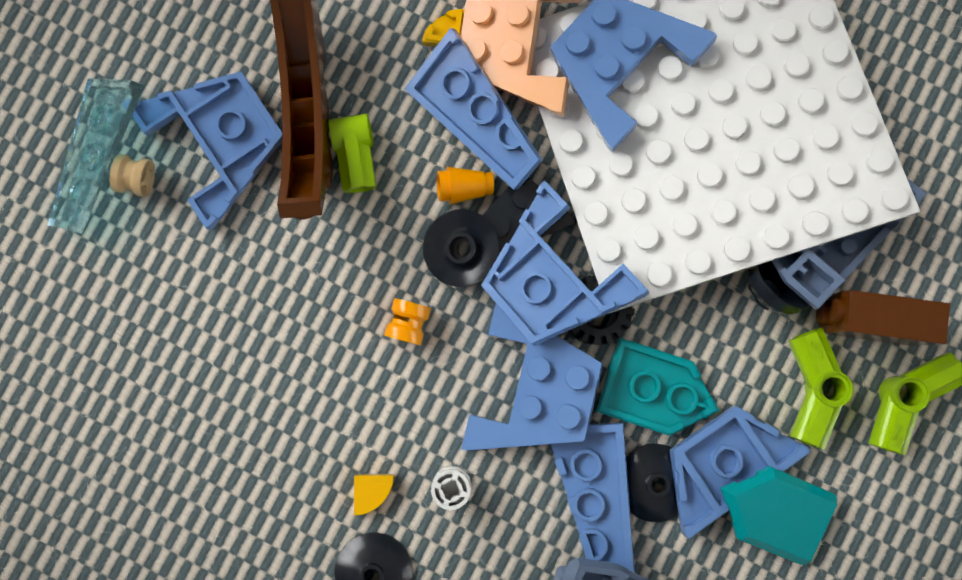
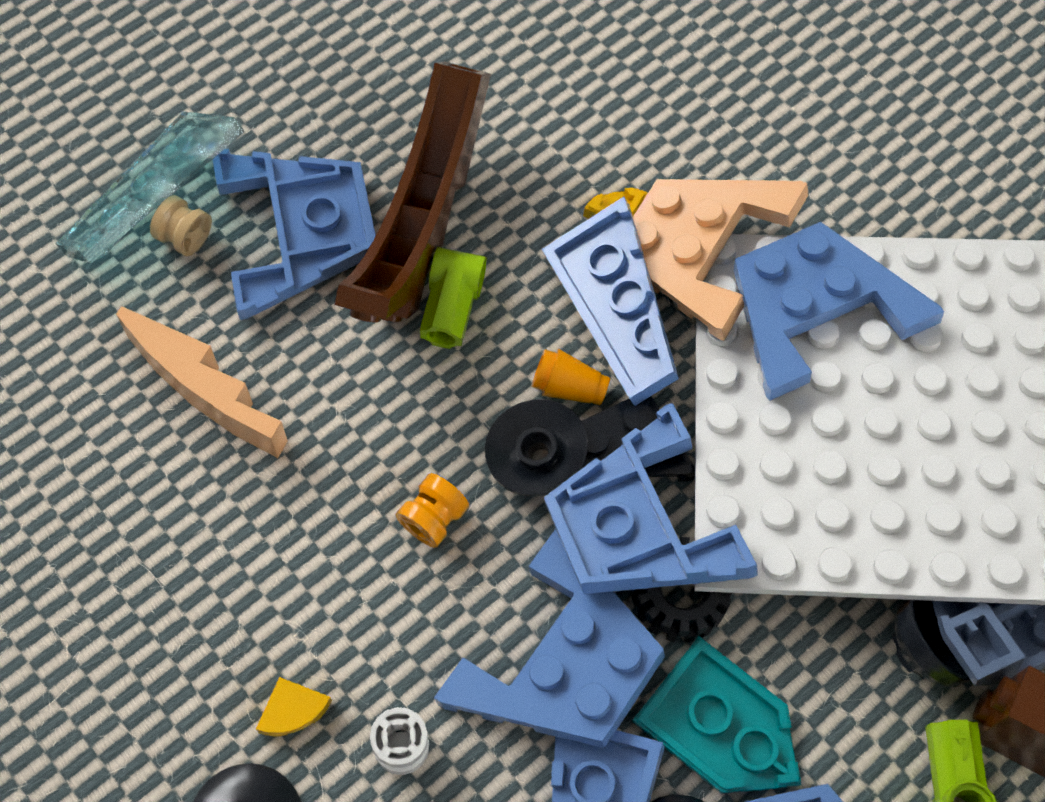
camera: 15 degrees right, 20 degrees down
none -> light nougat slope [116,306,288,458]

